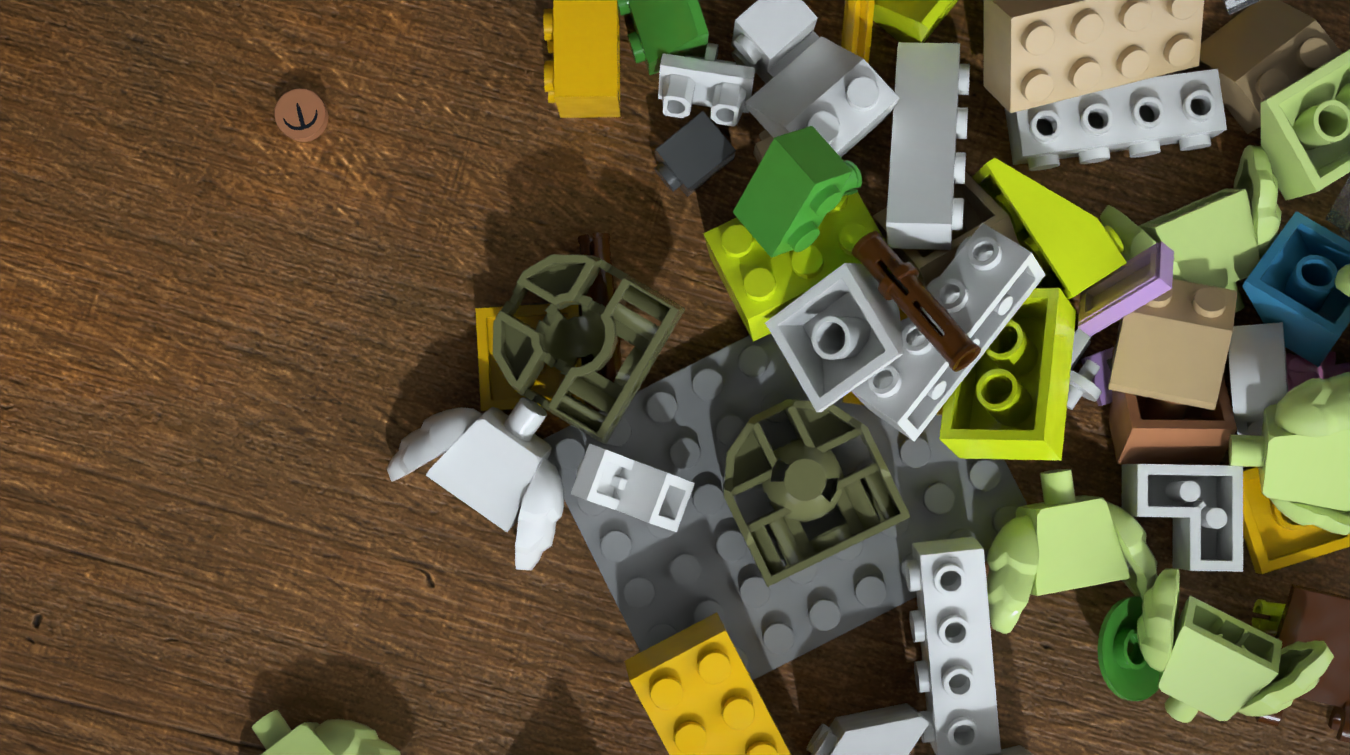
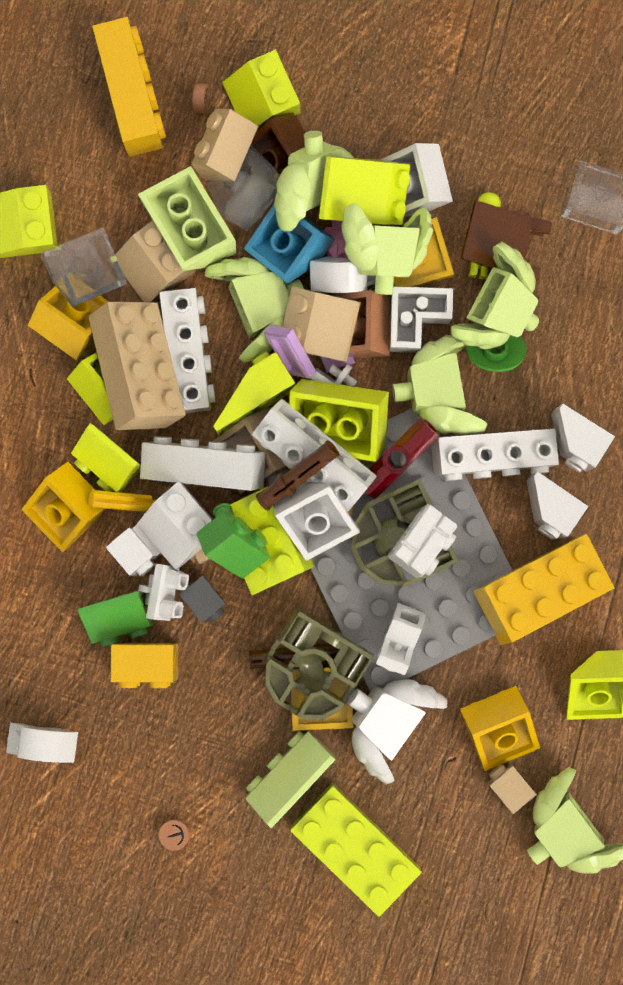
camera: 85 degrees left, 0 degrees up
none -> yellowish green slope [245,730,335,828]
none -> neon yellow brick [290,782,422,917]
none -> dark red piece [365,416,440,500]
none -> white brick [388,504,458,578]
none -> yellow slope [460,686,540,771]
none -> tan brick [487,763,537,814]

